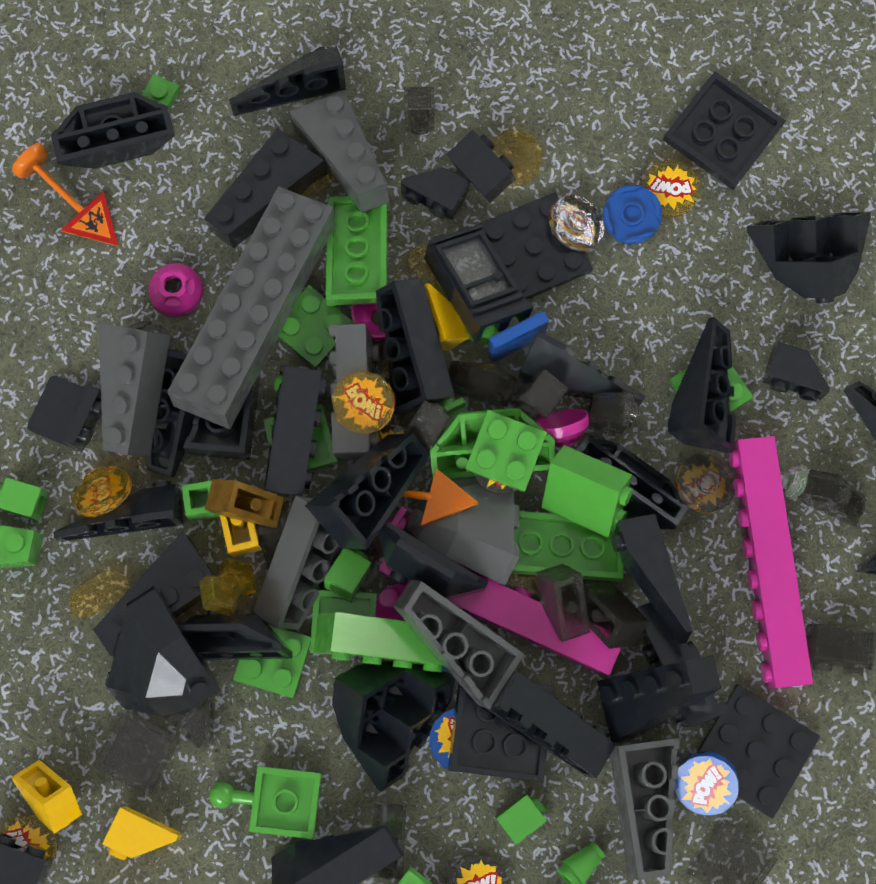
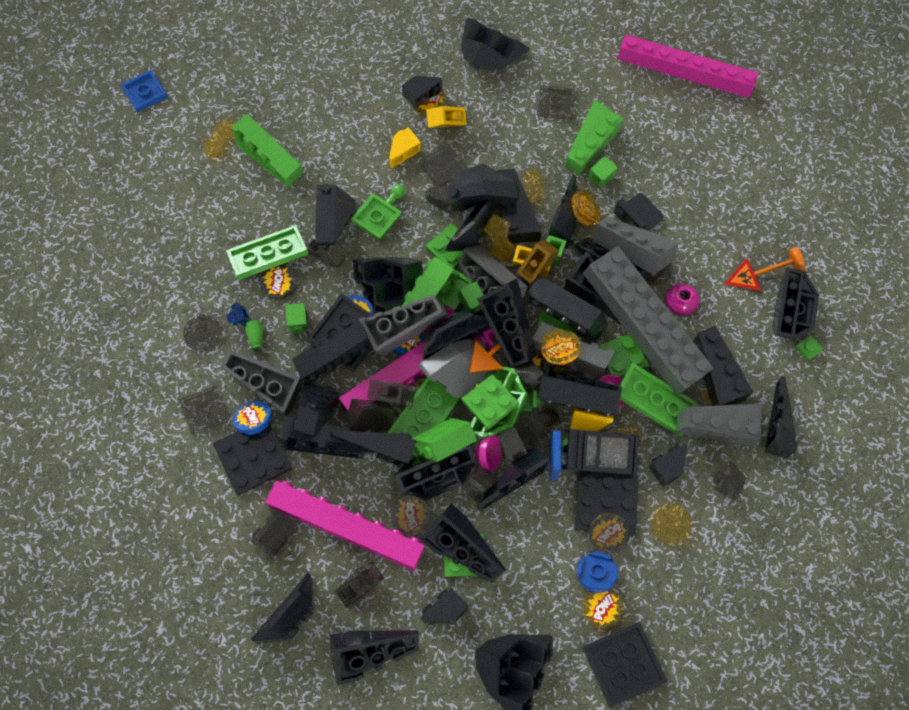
camera: 120 degrees right, 10 degrees down
black brick [446,130,516,203] -> none
clear tile [781,464,810,500] -> none

